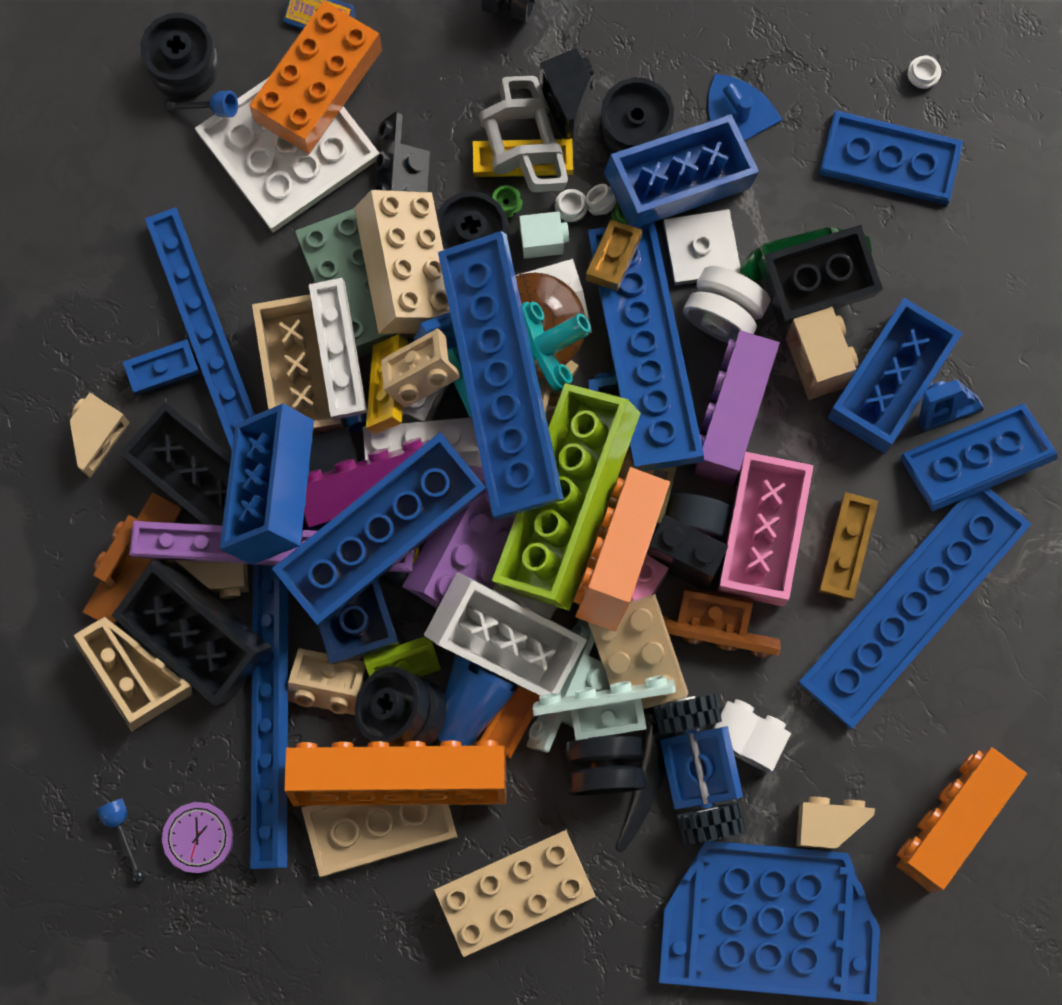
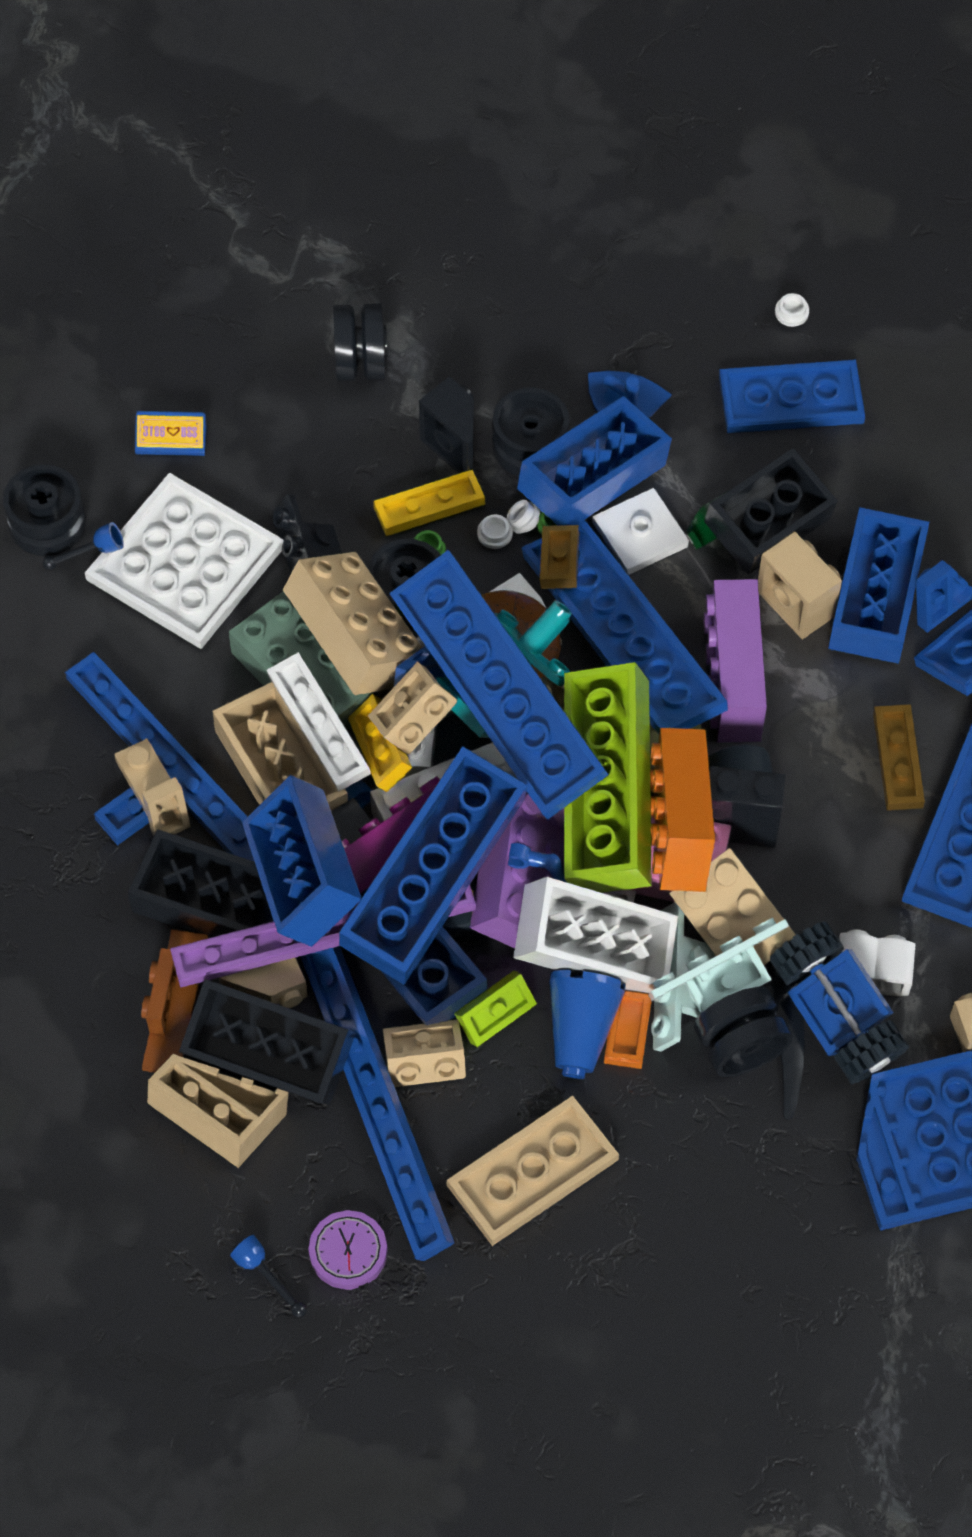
camera: 20 degrees left, 15 degrees down
tan slope [70,393,129,478] -> none
orange brick [249,1,382,154] -> none
orange brick [285,740,506,806] -> none
black wheel [354,667,446,747] -> none
tan brick [434,830,596,957] -> none
light grey bar [478,76,568,192] -> none
light aqua brick [519,211,569,259] -> none
dark orange bracket [663,586,781,658] -> none
white wheel [683,266,771,343] -> none
bright pink brick [716,452,814,607] -> none
none -> tan bracket [114,739,191,836]
none -> blue arm [508,843,567,883]

